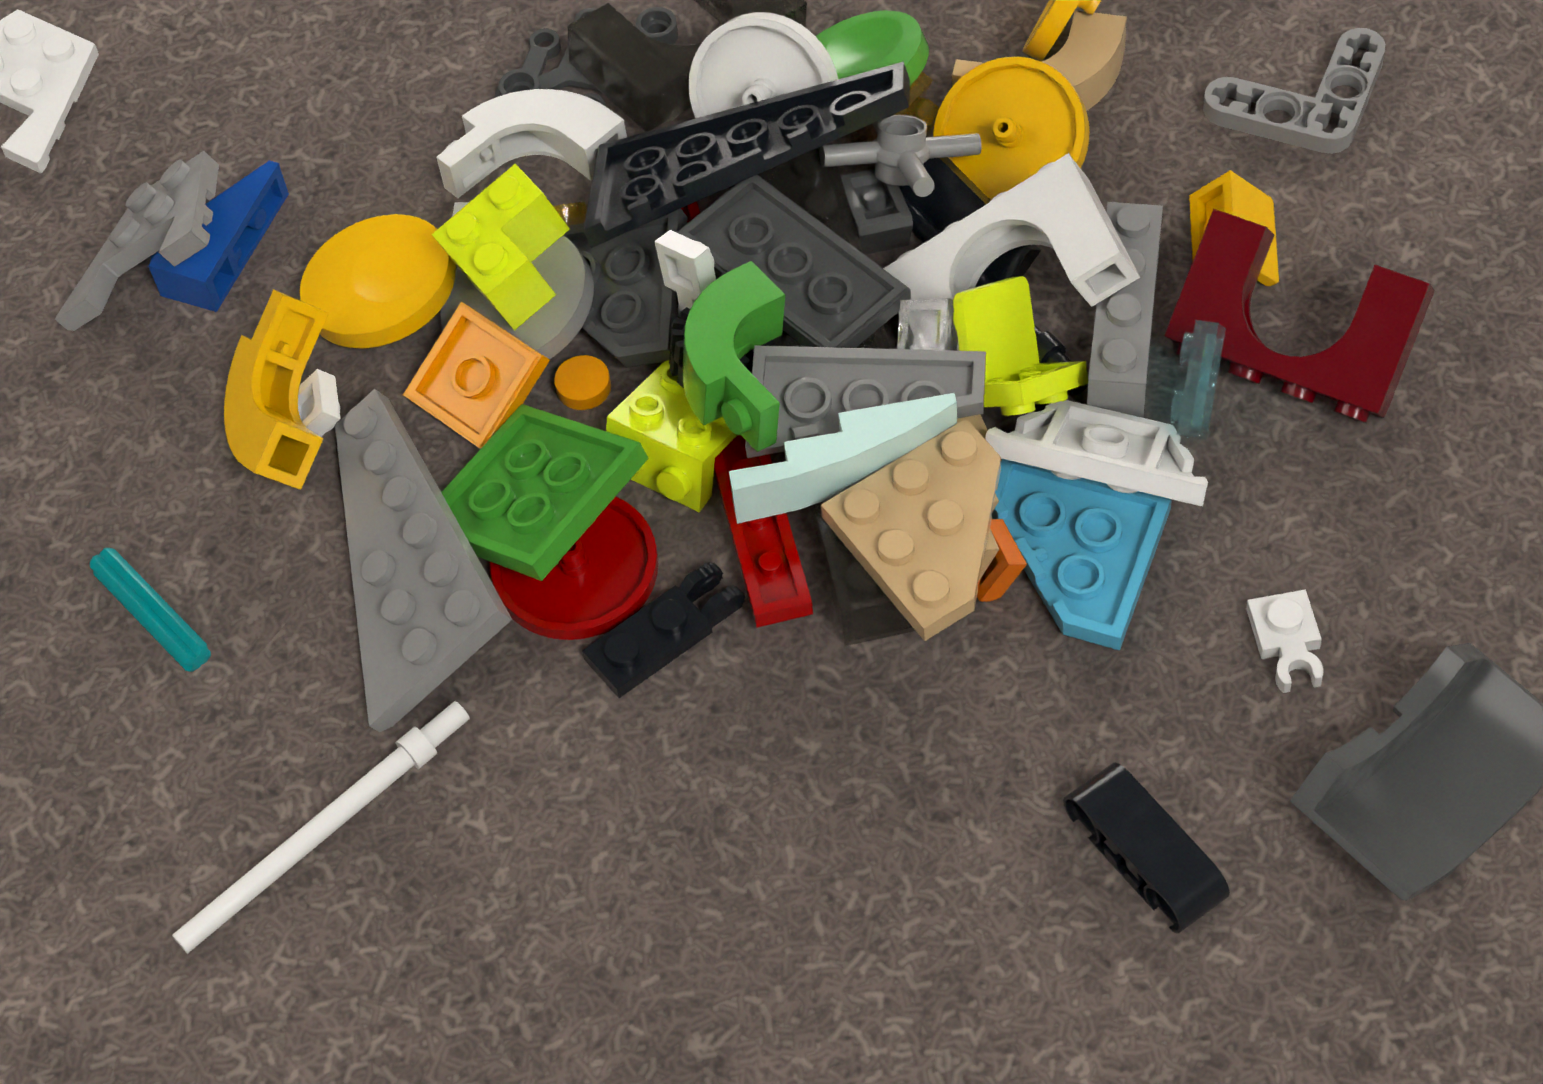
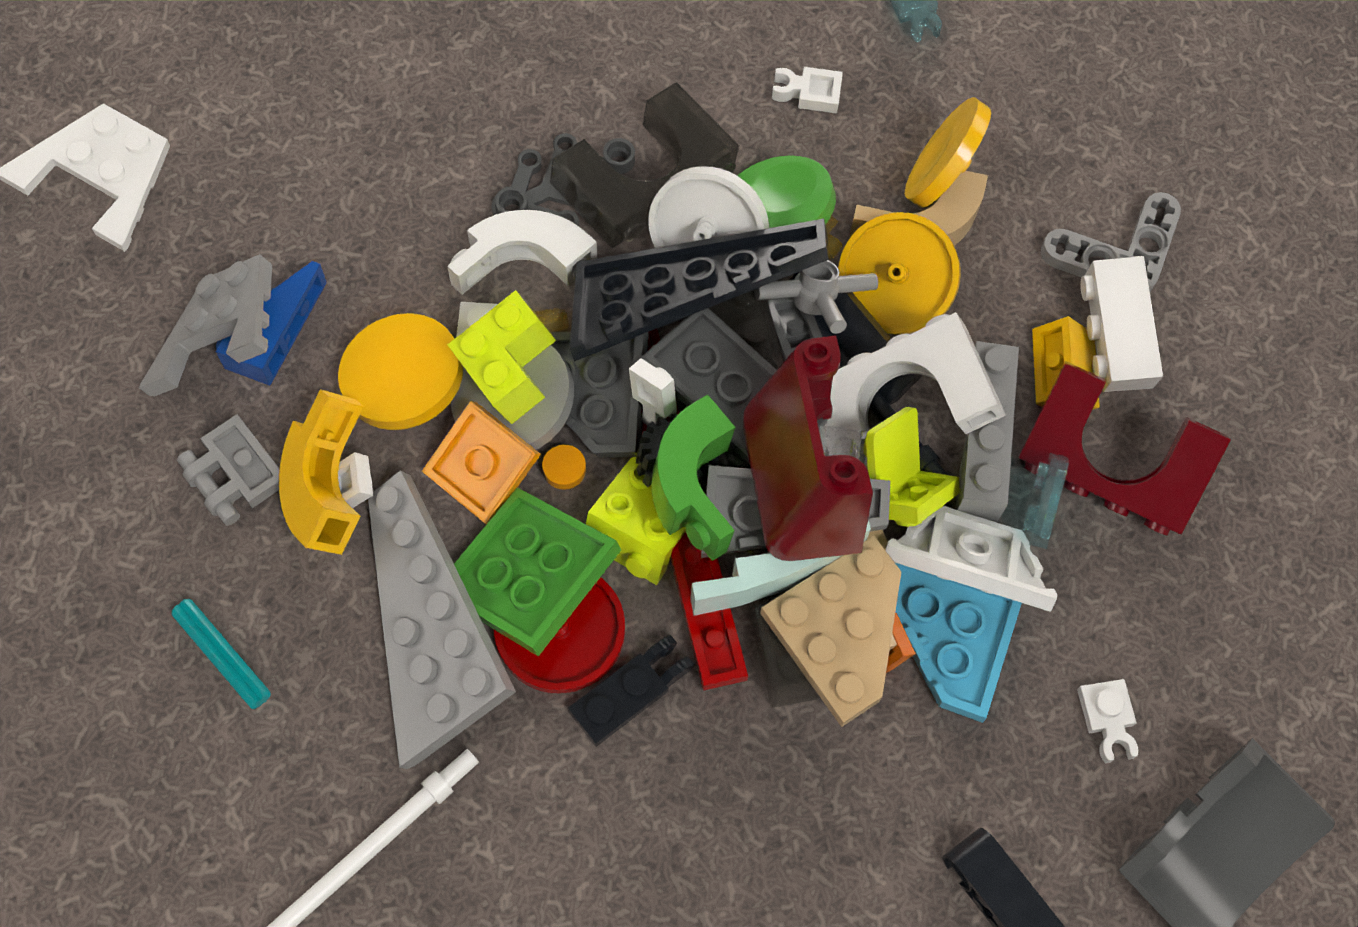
camera: 10 degrees left, 10 degrees up
none -> light grey plate [177,414,280,526]
none -> dark red windscreen [743,336,873,561]
none -> white brick [1081,256,1163,392]

